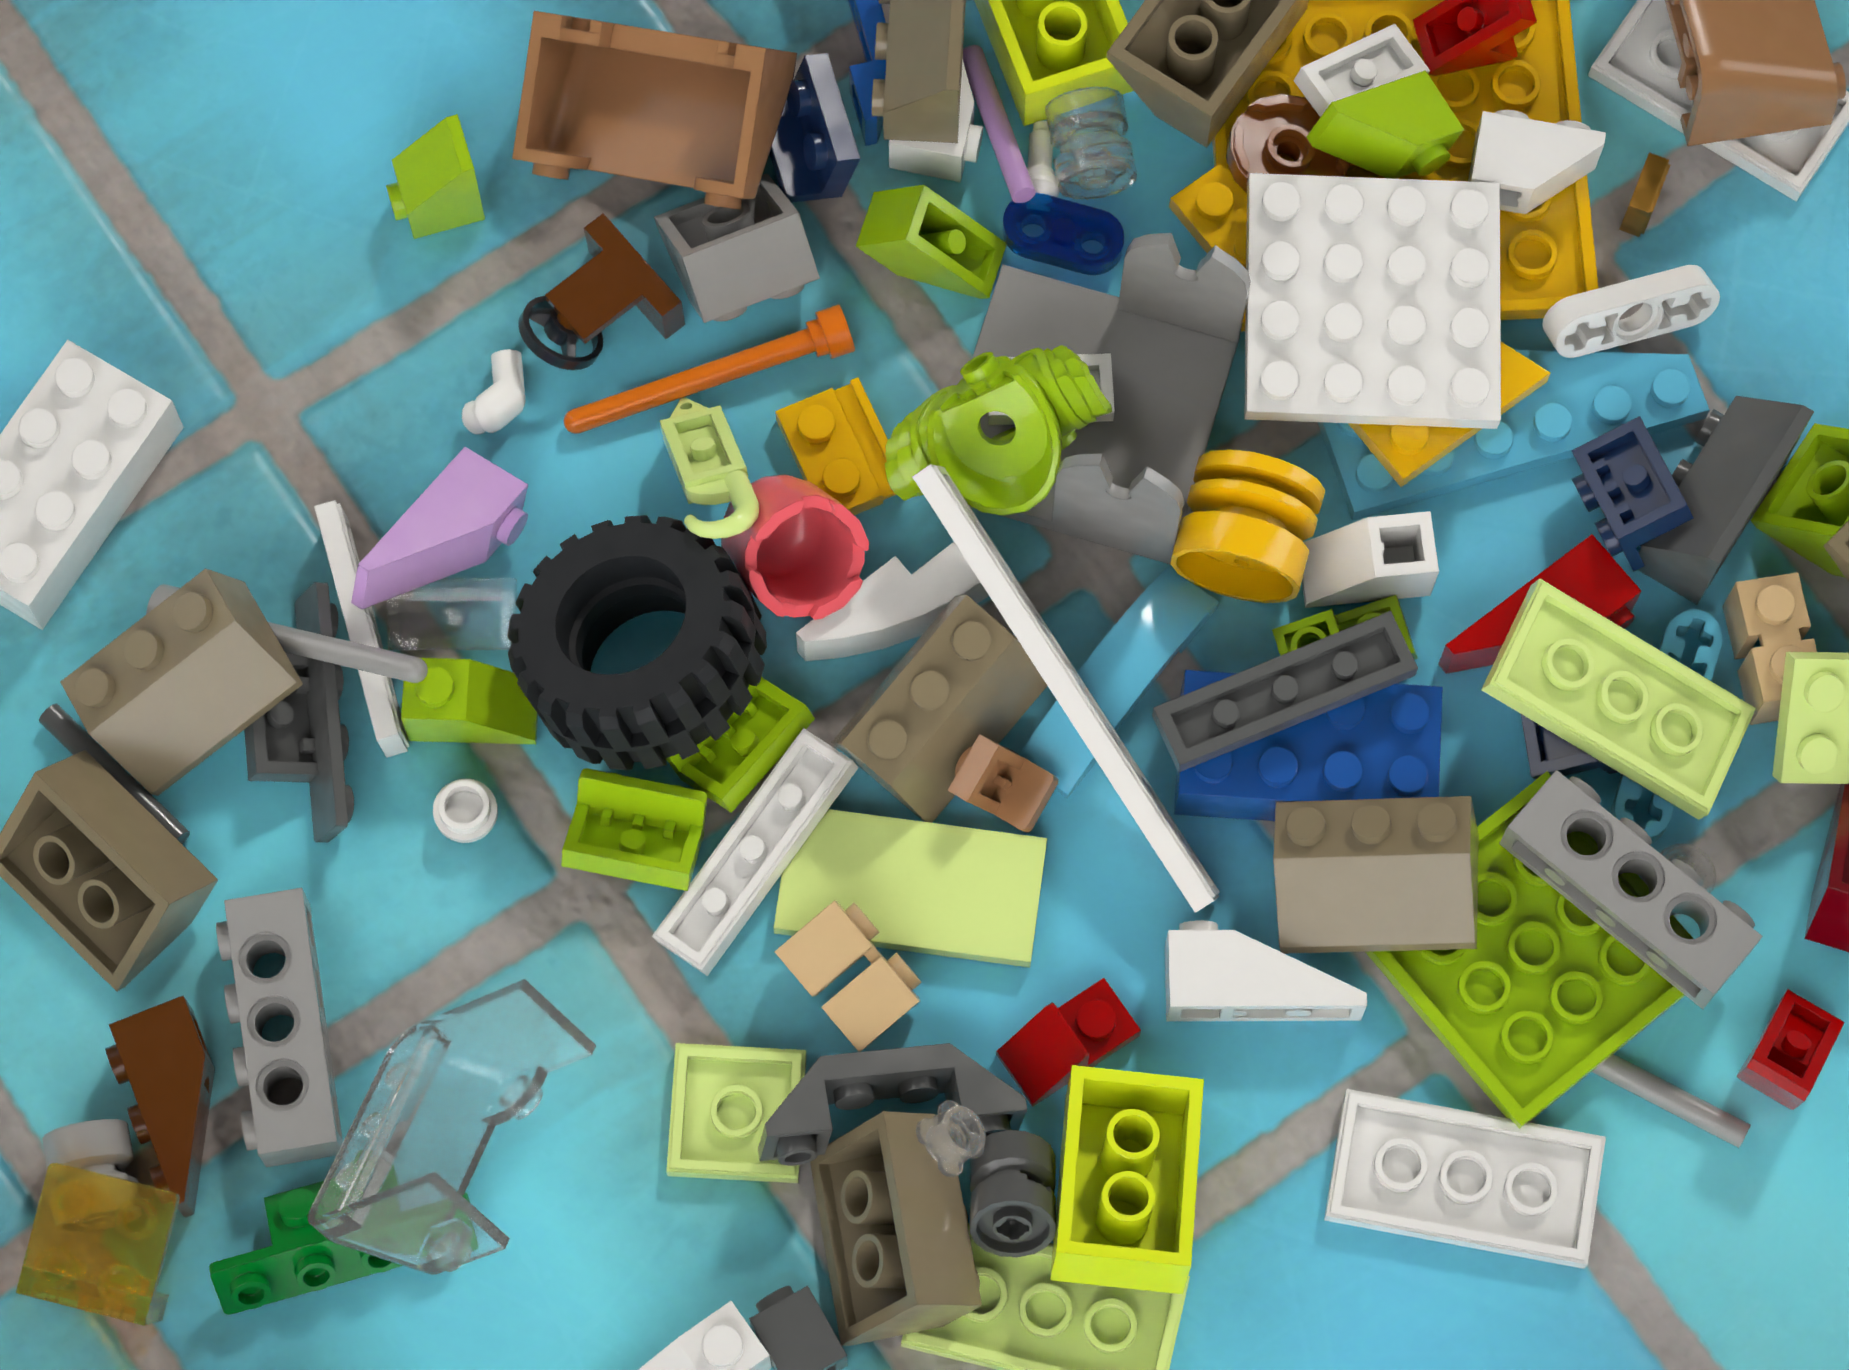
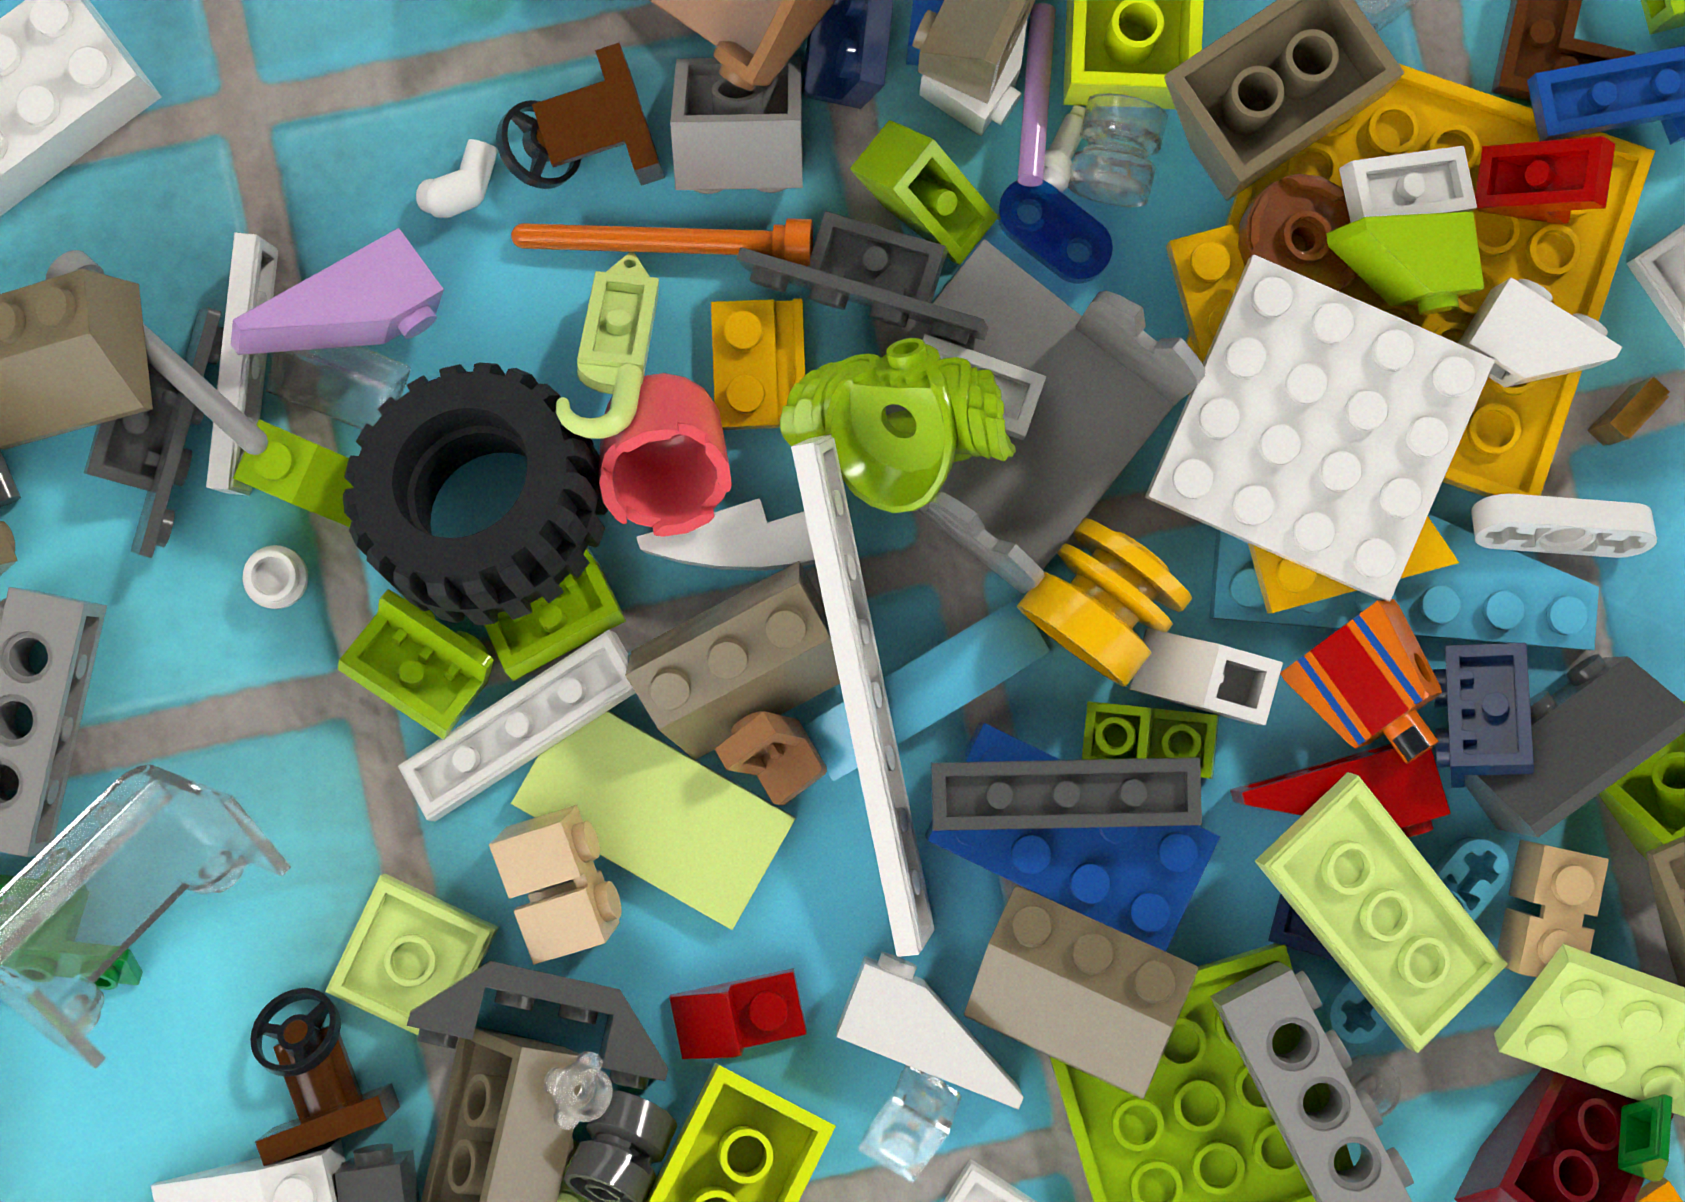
camera: 25 degrees right, 15 degrees up
none -> reddish brown piece [250,988,400,1166]
none -> dark grey bracket [736,211,988,346]
none -> clear bracket [858,1065,961,1183]
none -> torso [1280,599,1442,764]

